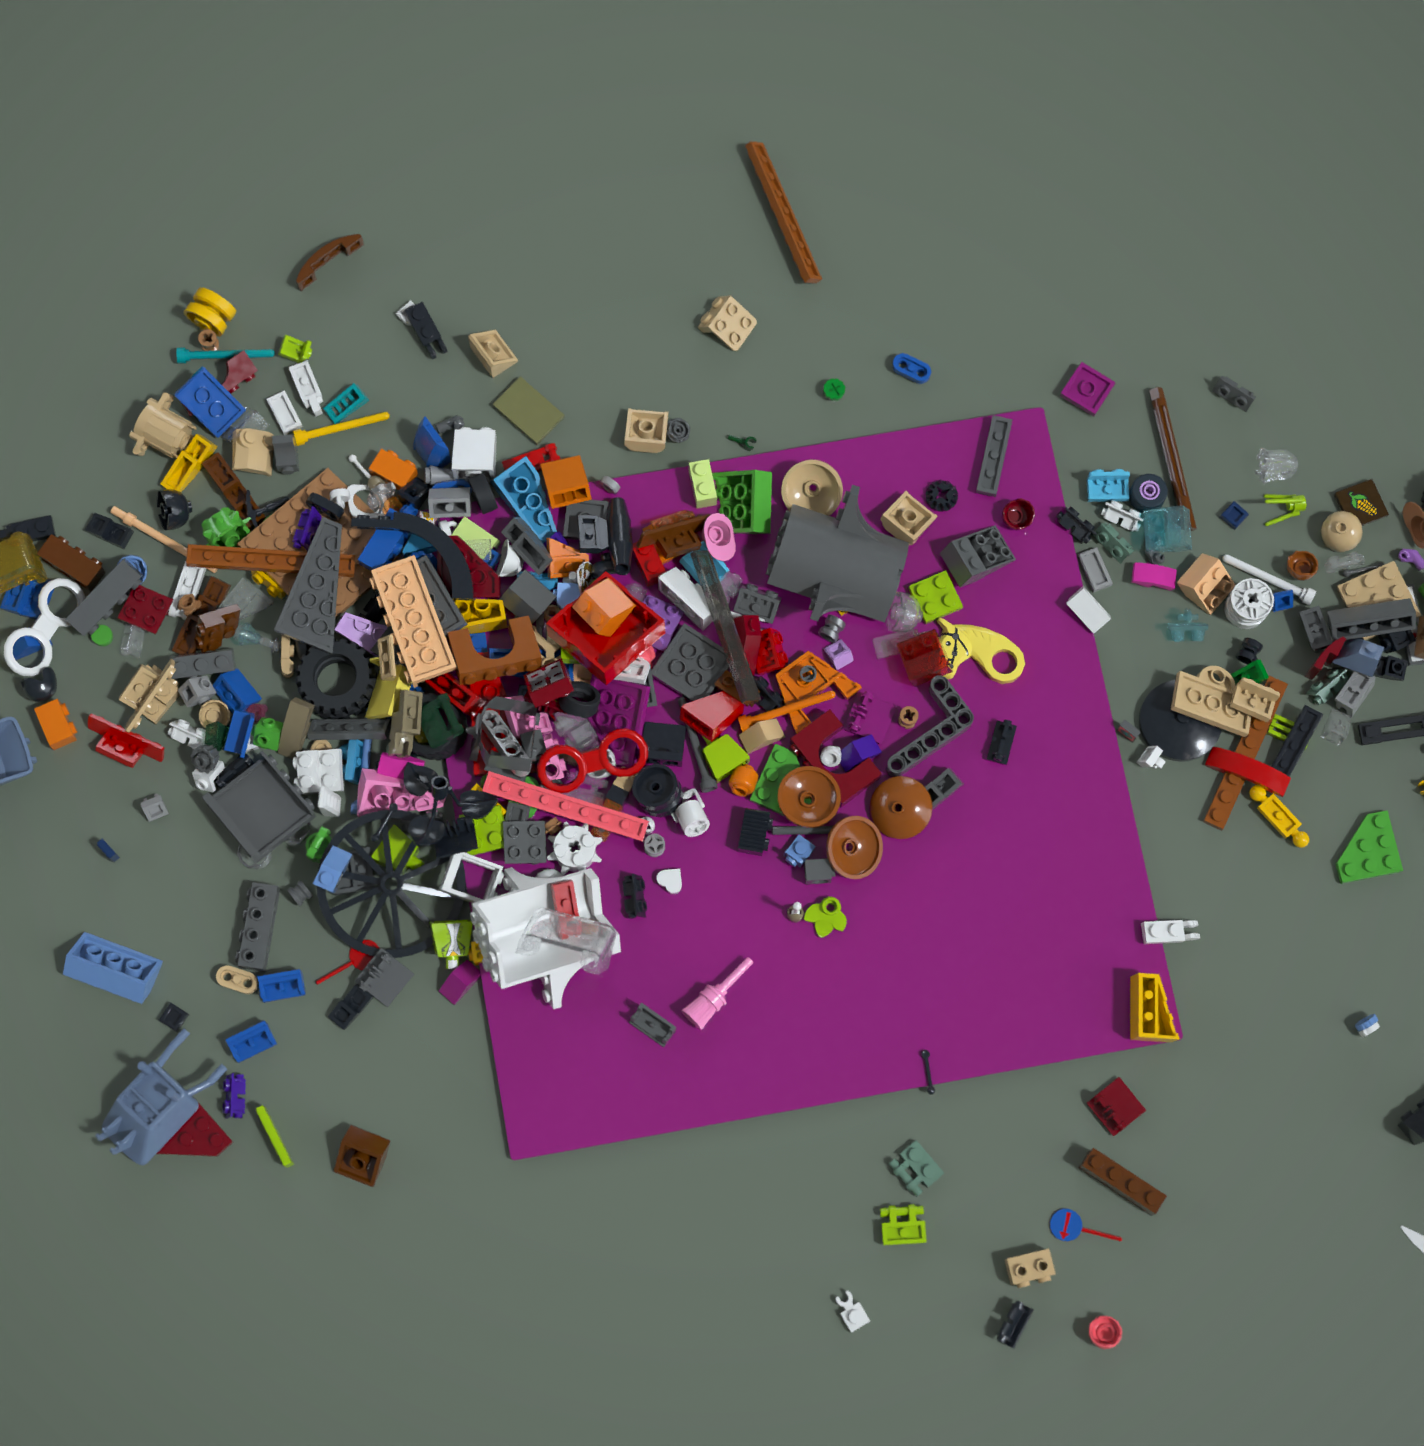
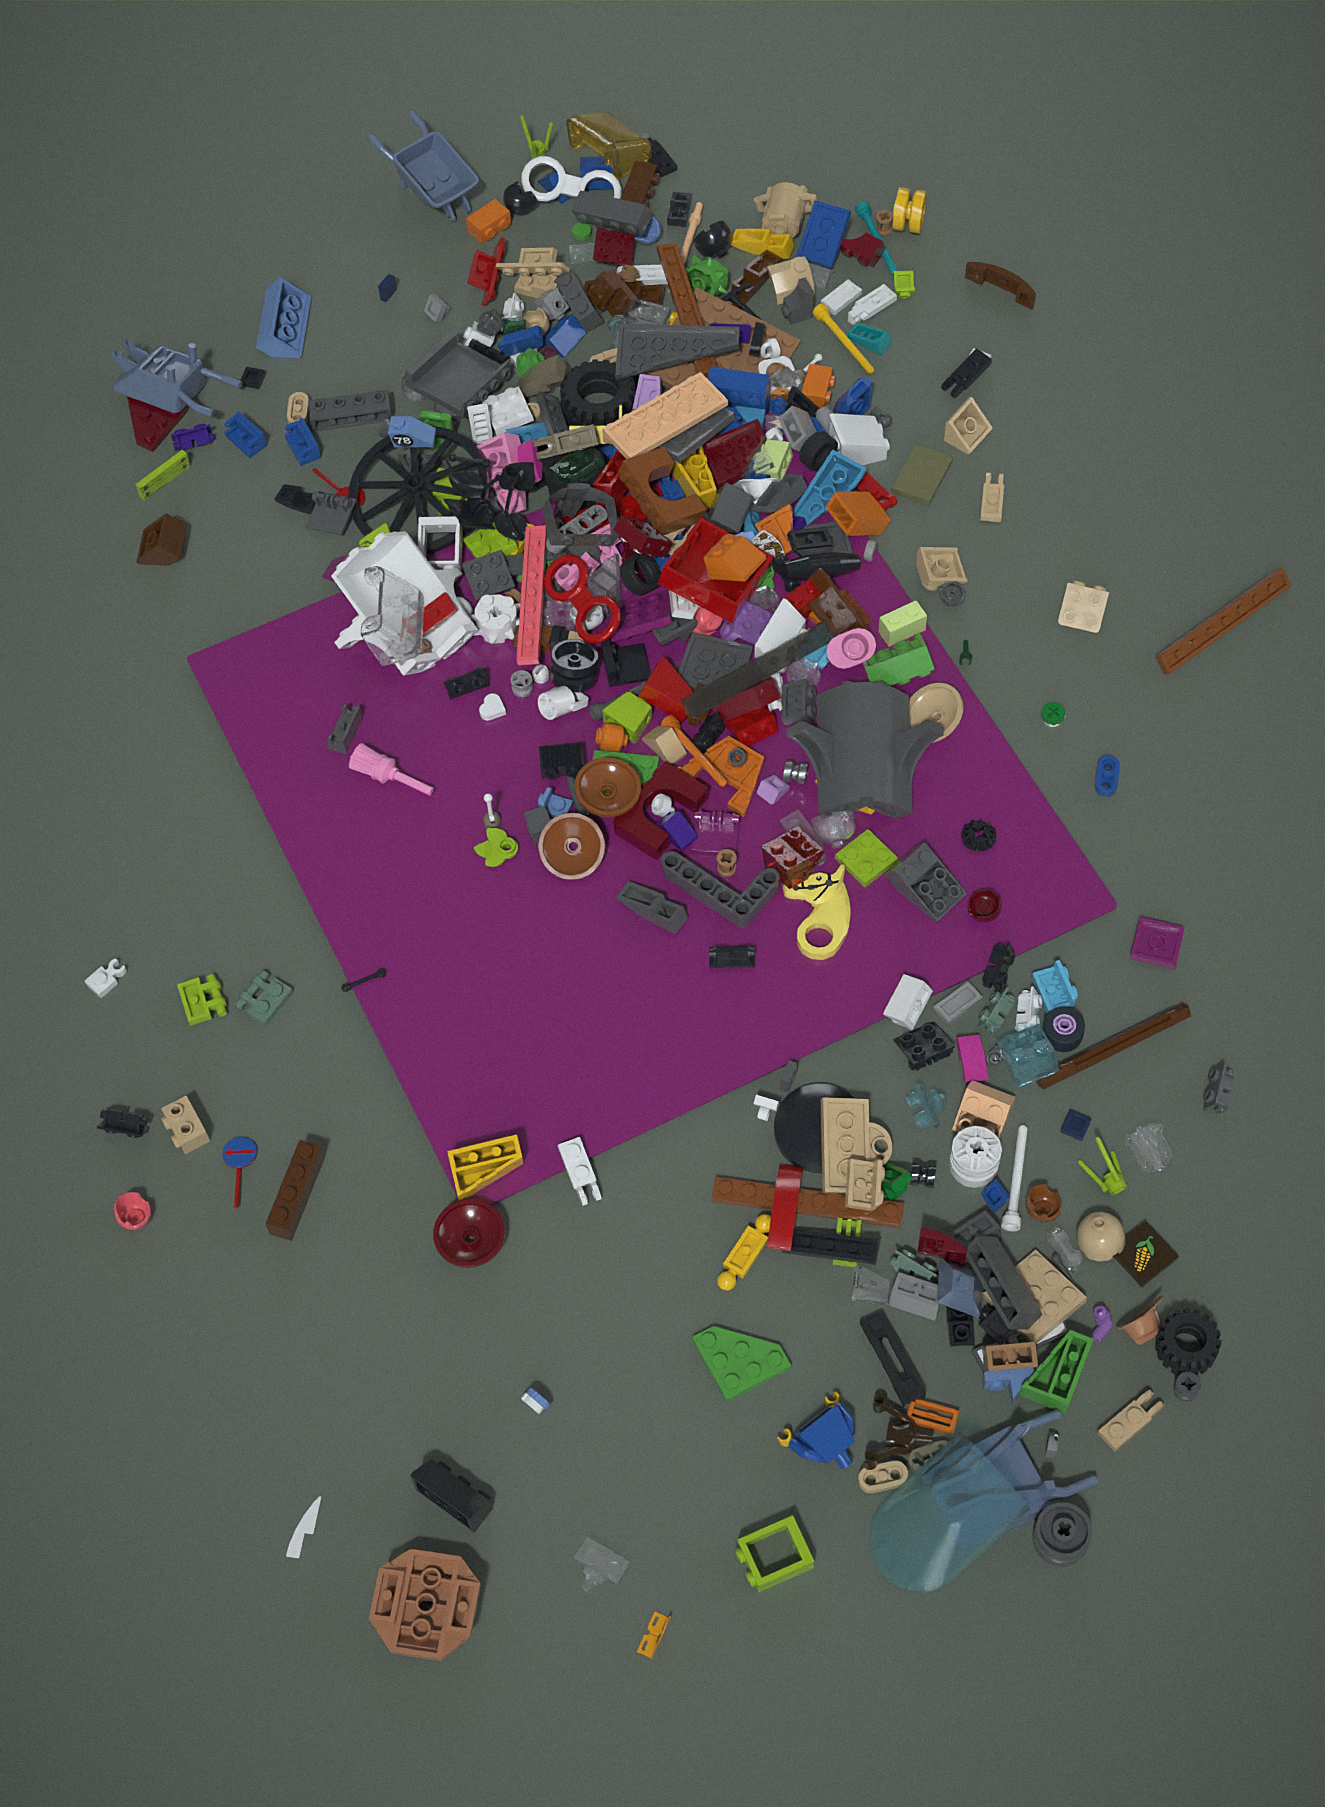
camera: 80 degrees right, 15 degrees down
black arch [351,512,475,601] -> none
tan slope [378,635,396,681] -> none
dark orange dish [870,776,933,839] -> none
tan slope [881,491,937,545] -> none
dark grey plate [976,415,1013,497] -> none
dark red hinge [1087,1077,1147,1137] -> none
none -> dark red dish [433,1199,505,1268]
none -> black hinge [893,1021,955,1071]
none -> tan hinge [980,472,1004,522]

